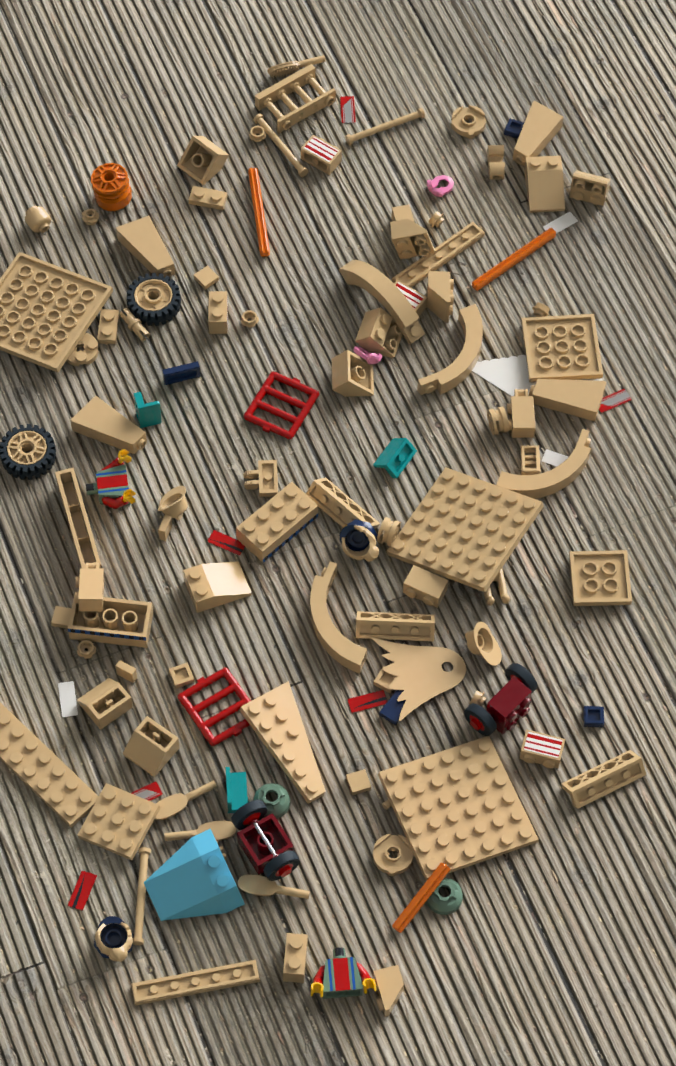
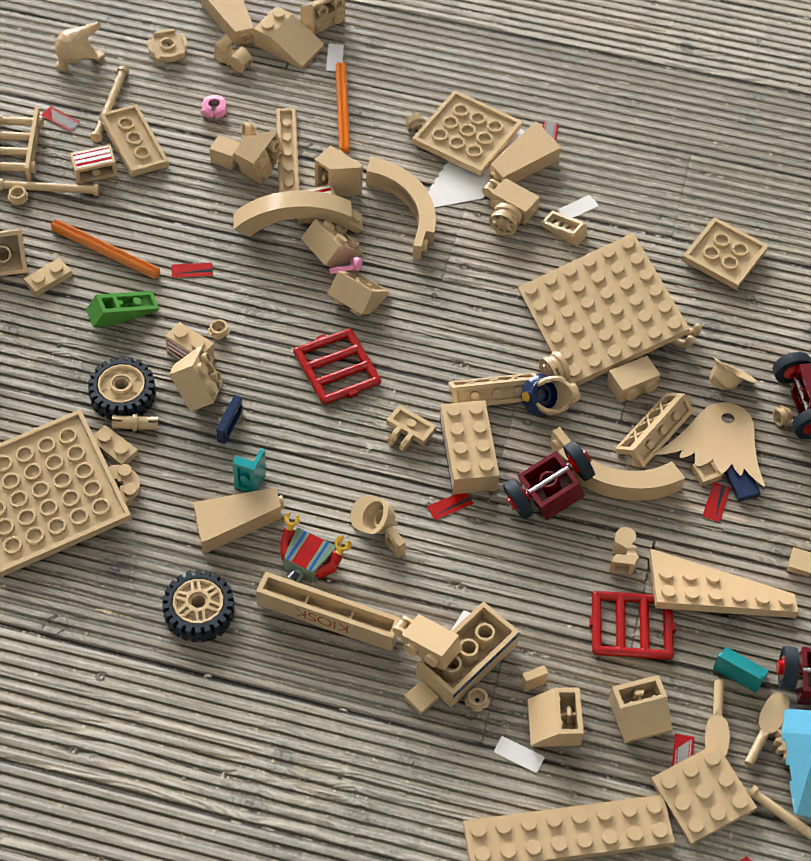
camera: 55 degrees left, 5 degrees down
tan slope [116,216,175,278] -> none
tan tile [169,662,194,689] -> none
tan slope [183,561,252,613] -> none
tan tile [194,265,219,290] -> none
sand green piece [254,783,290,819] -> none
teal panel [373,438,417,478] -> none
tan arch [496,429,591,499] -> none
dark blue tile [504,118,524,139] -> none
none -> tan piece [54,22,105,71]
none -> bright green slope [86,291,160,328]
none -> tan tile [99,104,169,177]
none -> tan slope [169,346,223,412]
none -> red sticker [171,262,213,278]
none -> dark red brick [503,441,595,520]
none -> tan leg [609,527,639,575]

